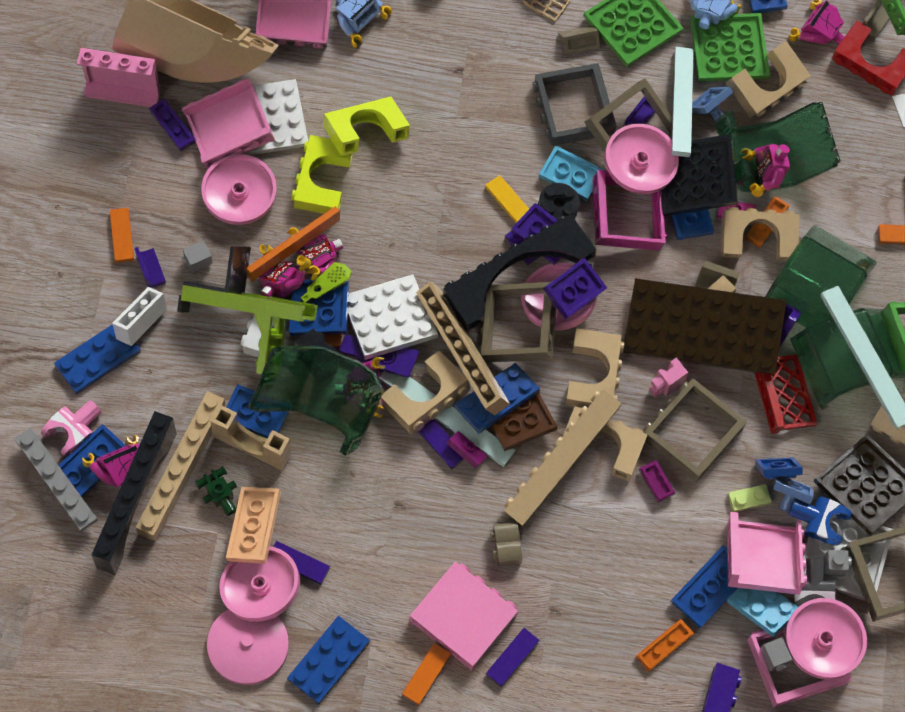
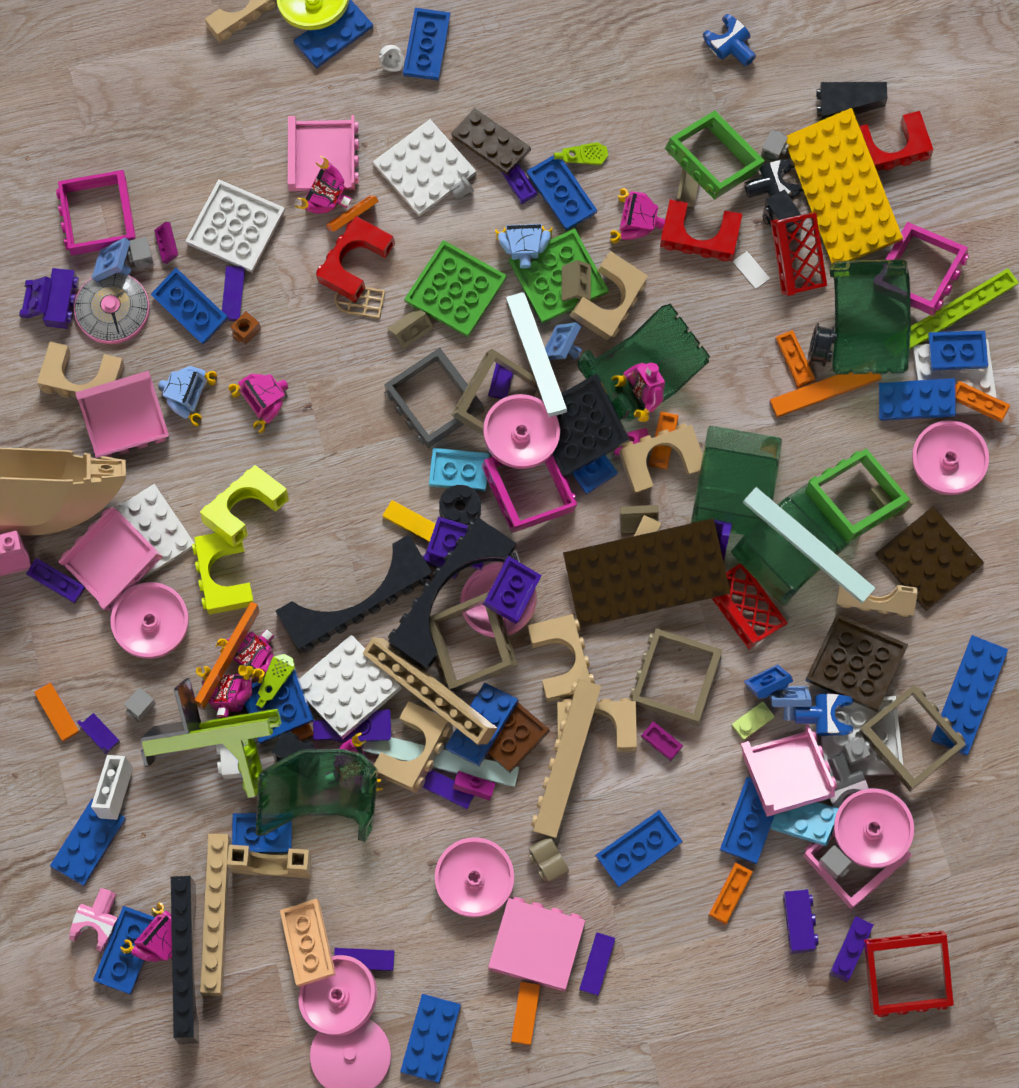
camera: 15 degrees left, 5 degrees up
light grey plate [14,427,98,532] -> none
dark green piece [195,466,237,516] -> none
bright pink hips [649,358,688,398] -> none
none -> dark pink torso [228,373,288,433]
none -> black arch [275,534,433,654]
none -> bright pink dish [435,838,514,918]
none -> dark tan panel [562,260,591,301]
none -> blue plate [595,810,683,888]

